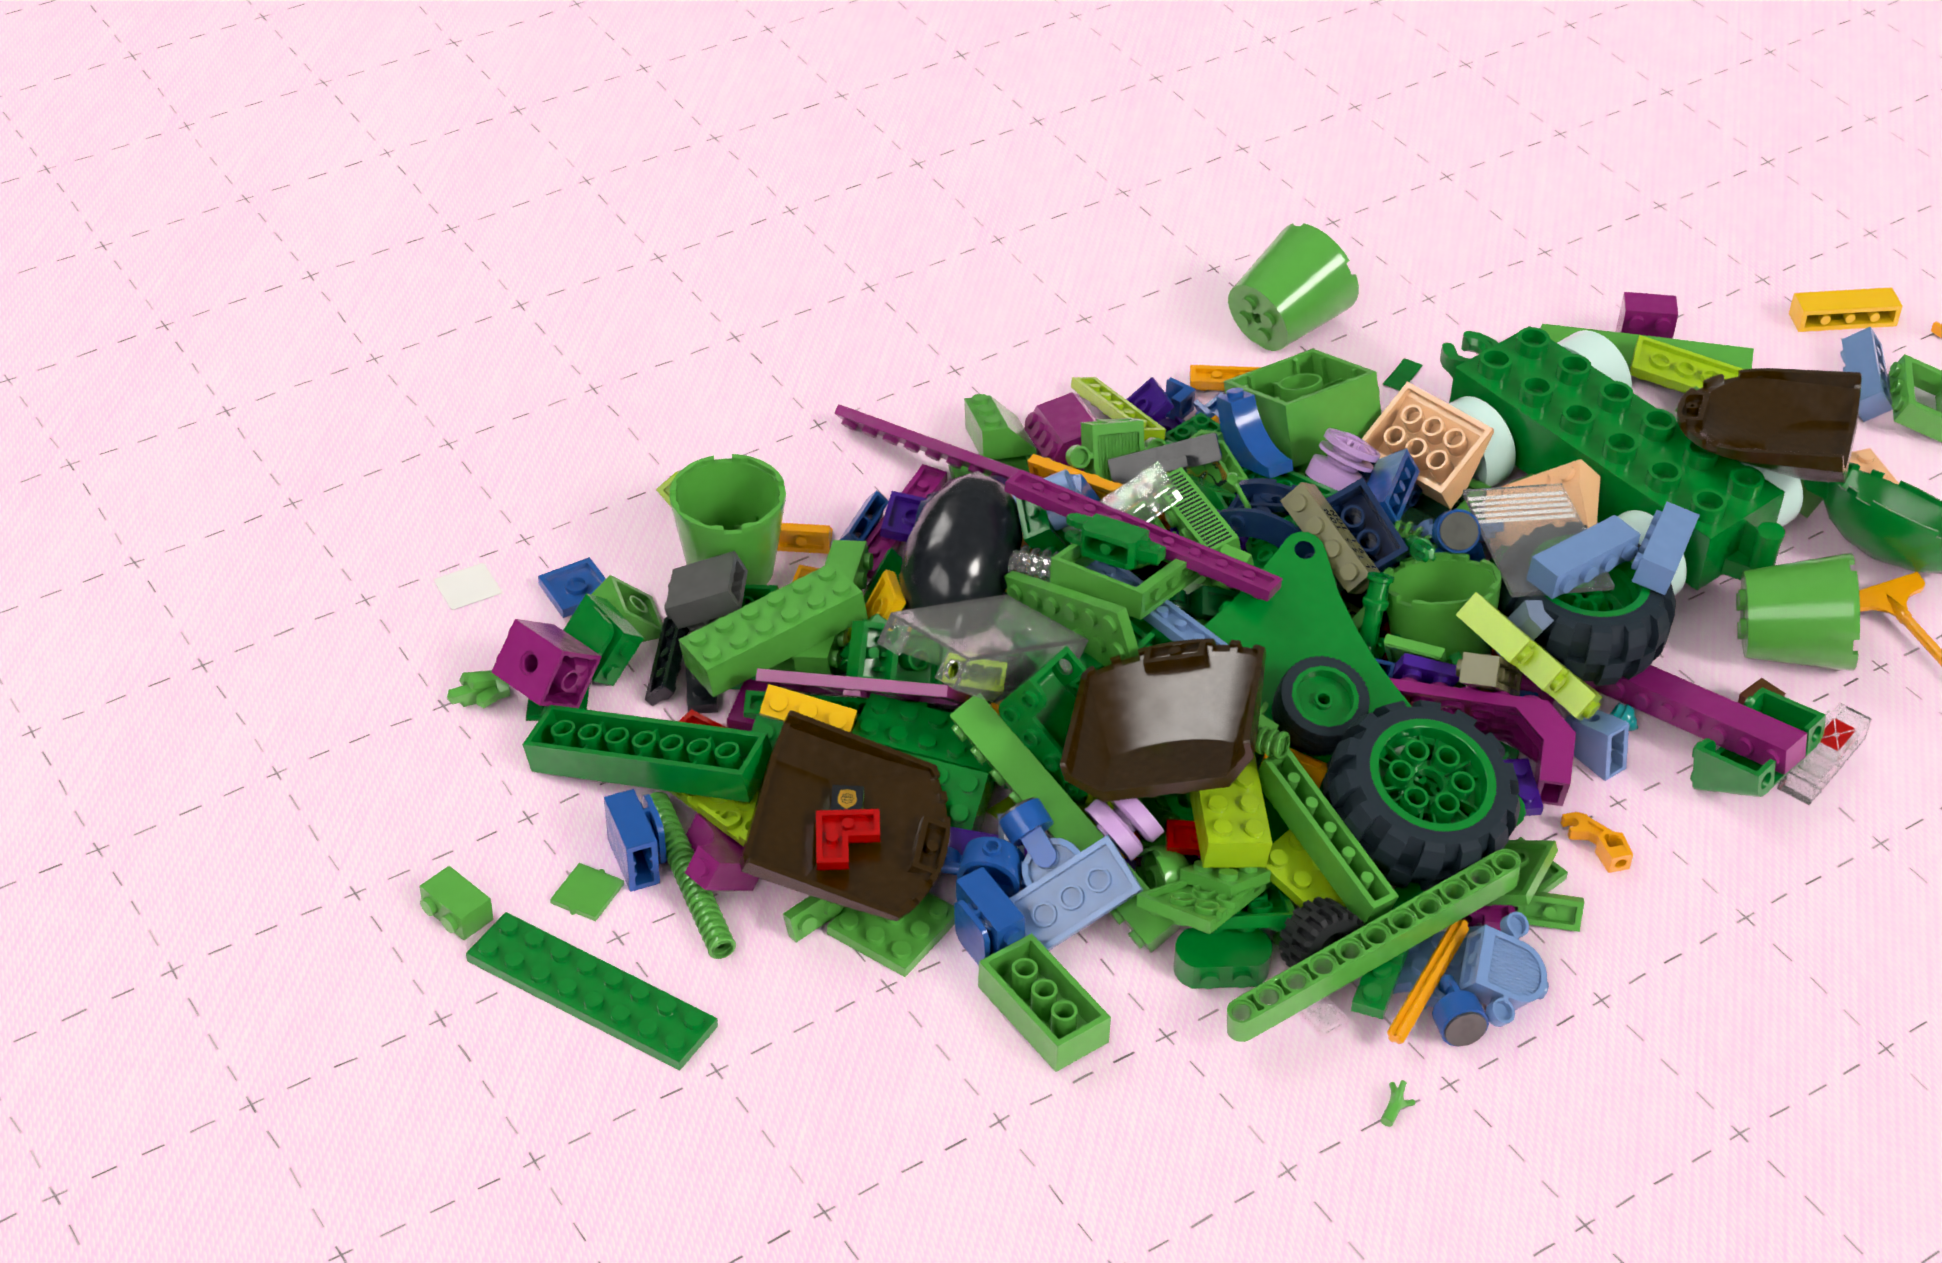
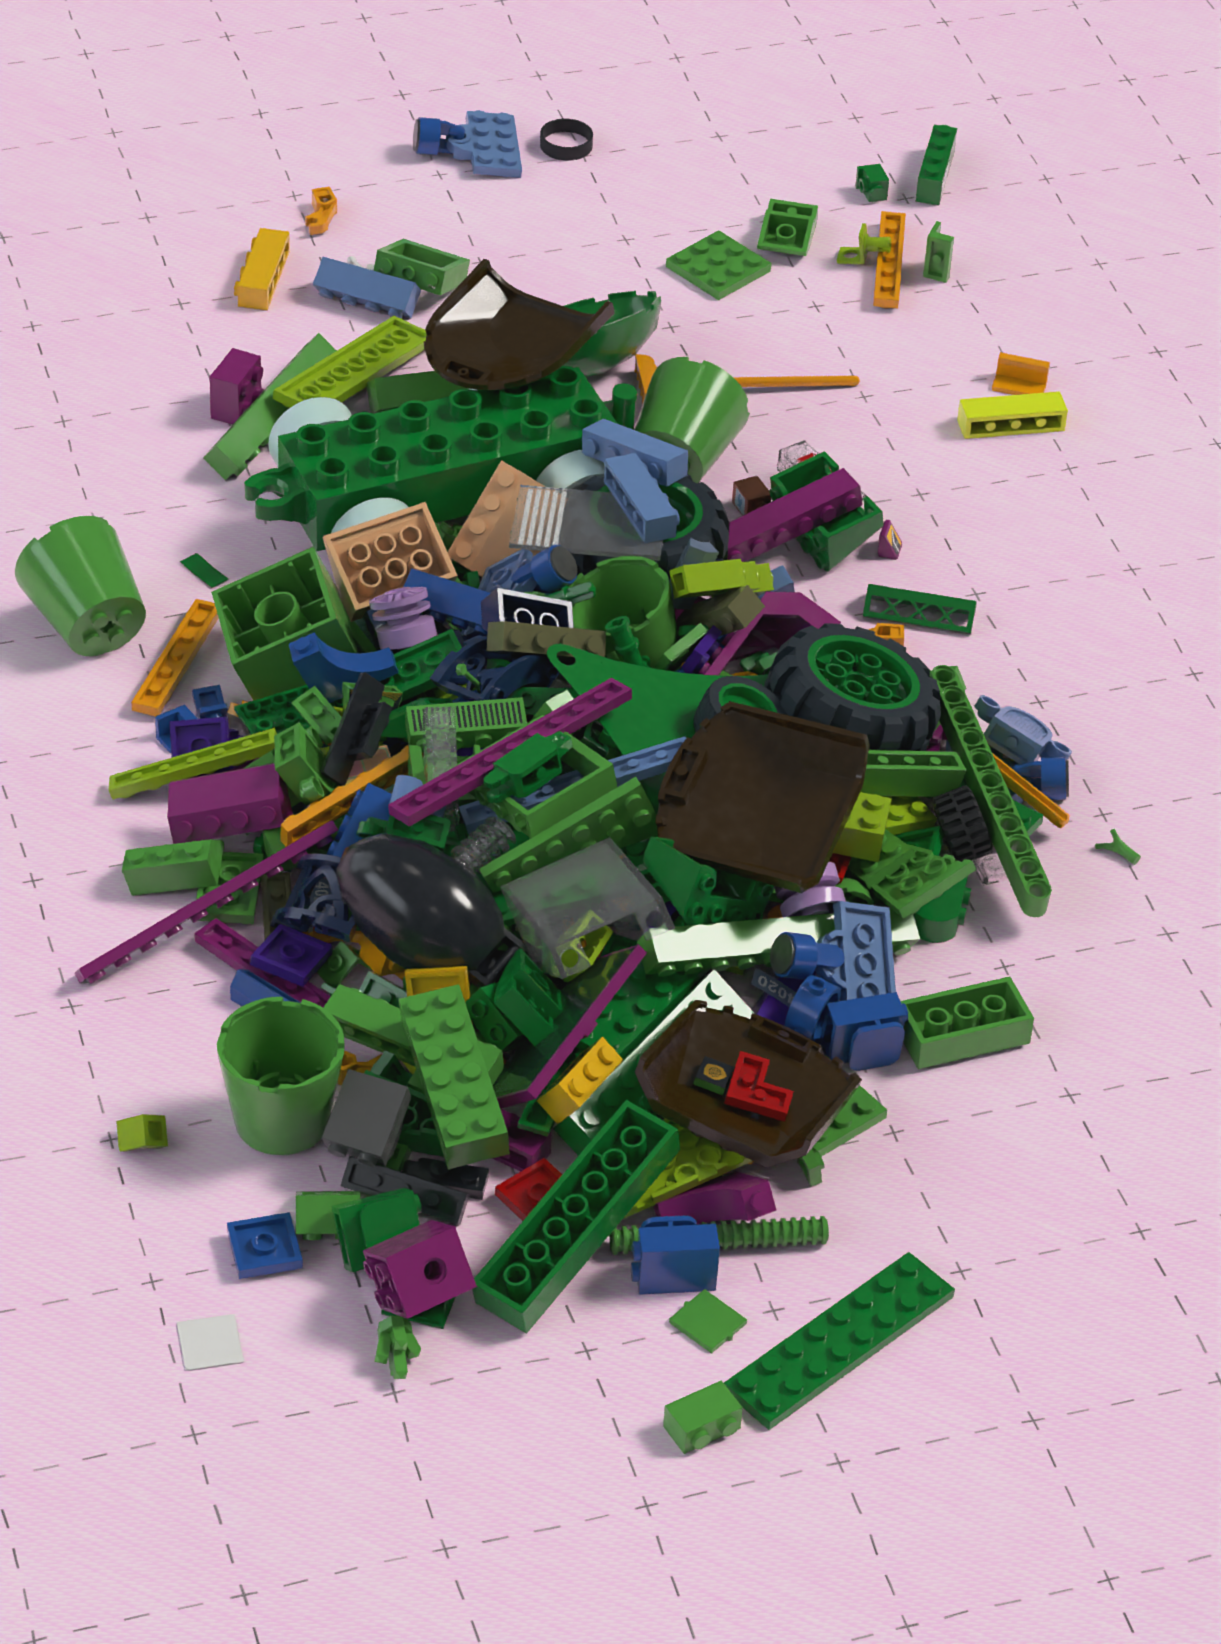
camera: 75 degrees left, 0 degrees up
none -> green fence [863,584,977,634]
none -> magenta slope [877,519,902,560]

